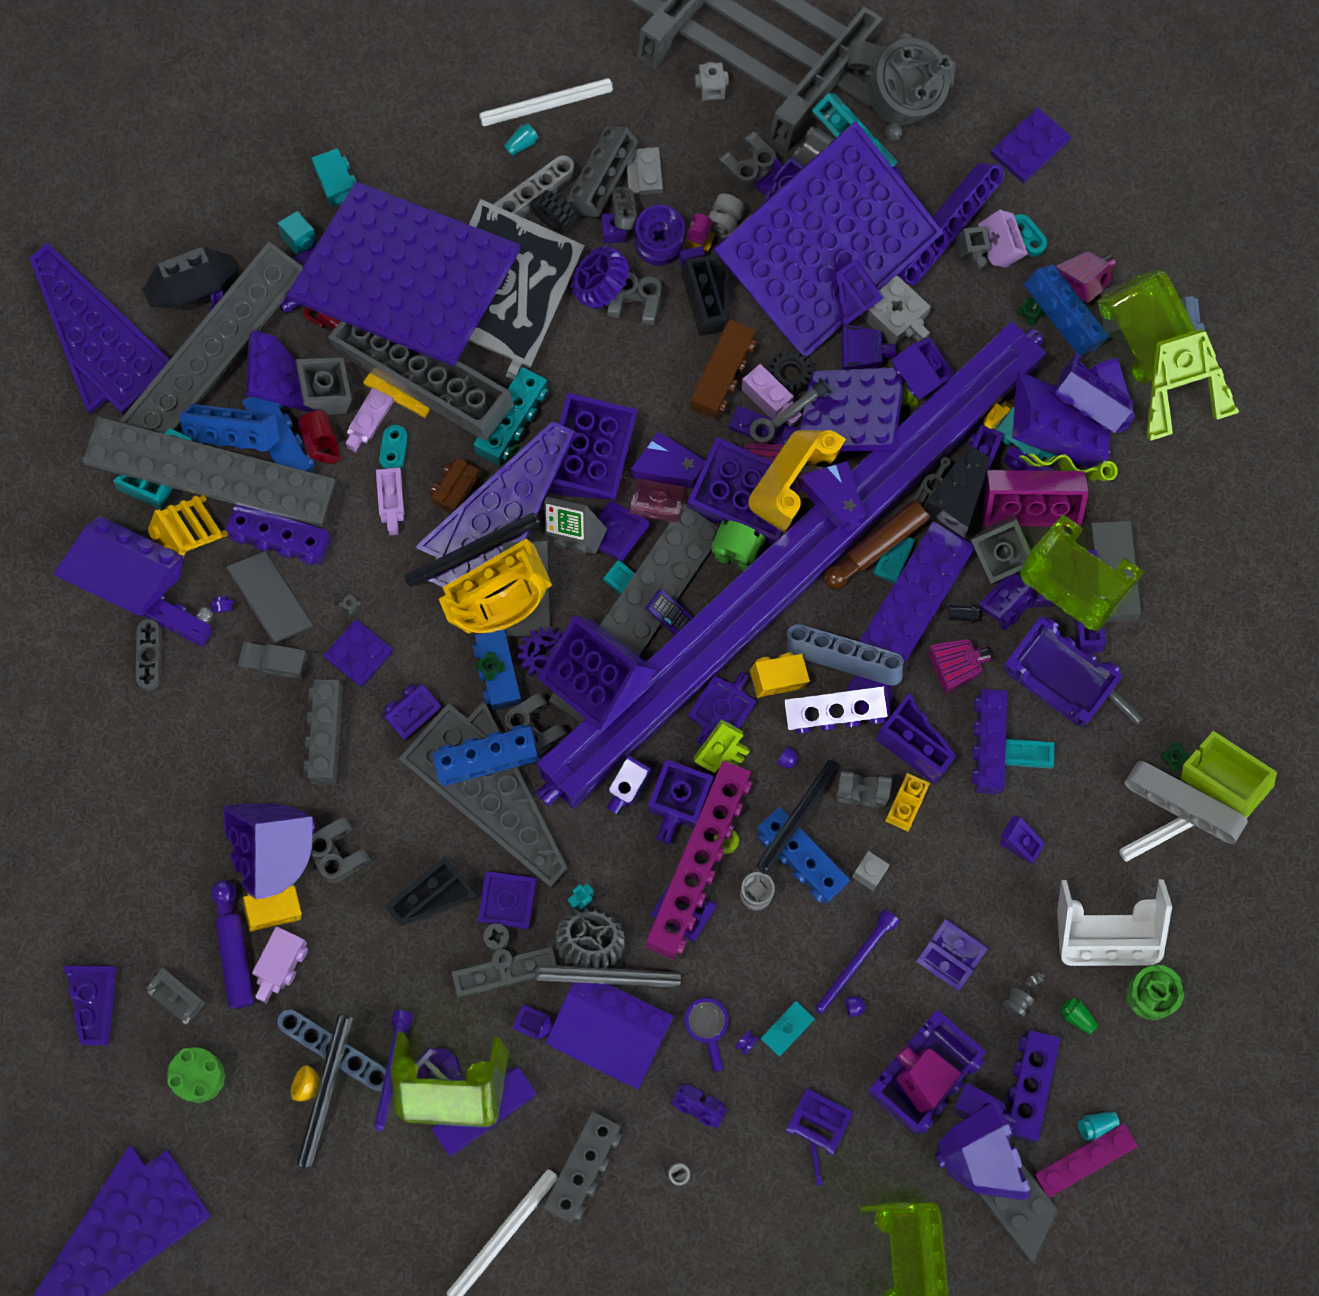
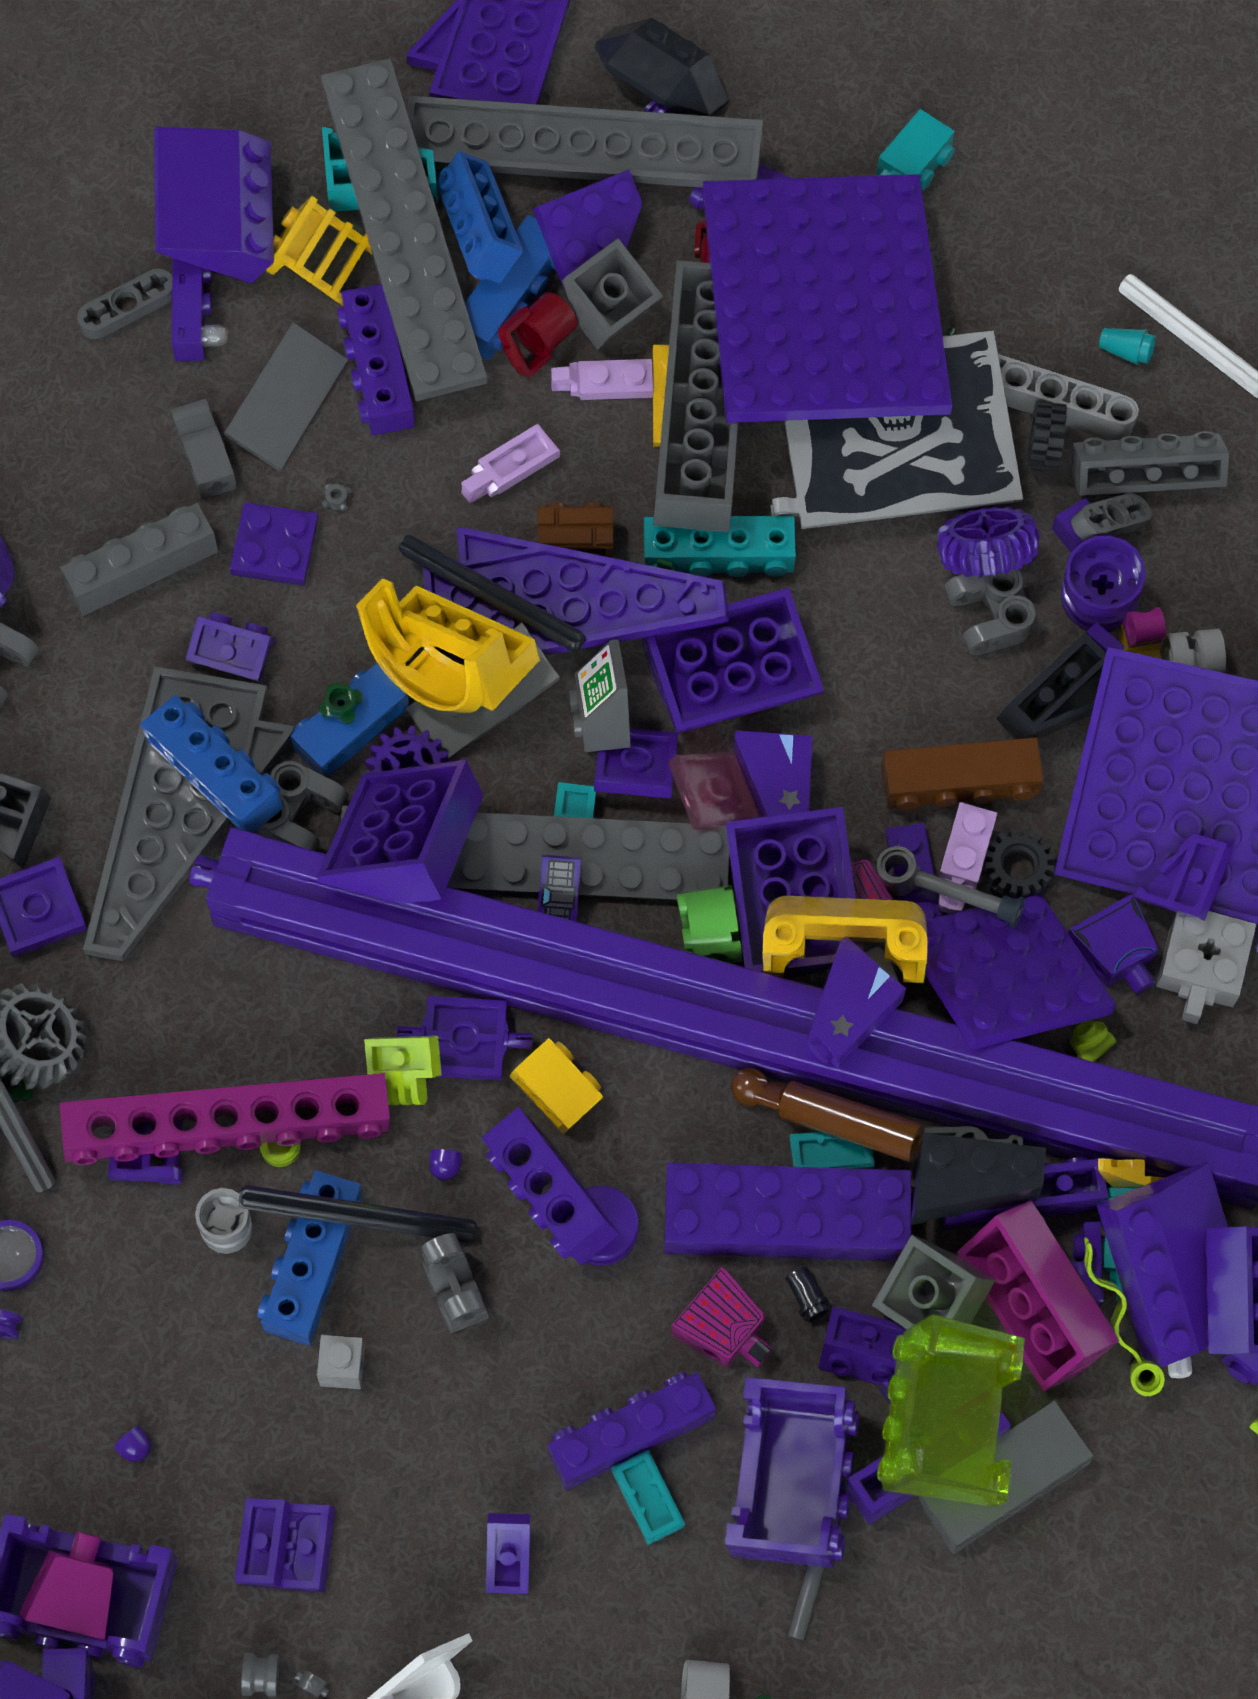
camera: 60 degrees right, 5 degrees down
dark purple plate [209,596,234,613] -> none
teal brick [278,211,316,255] -> none
teal plate [379,425,408,469] -> none
teal plate [568,884,594,911] -> none
torso [606,756,654,815] -> none
light grey plate [627,147,663,194] -> none
dark purple brick [648,759,713,845] -> none
teal plate [760,1001,815,1057] -> none
sand blue beam [787,624,903,686] -> none
dark purple piece [816,909,900,1014] -> none
dark purple wedge [875,693,956,784] -> none
yellow slope [886,773,930,832] -> none
dark purple brick [892,337,955,399] -> none

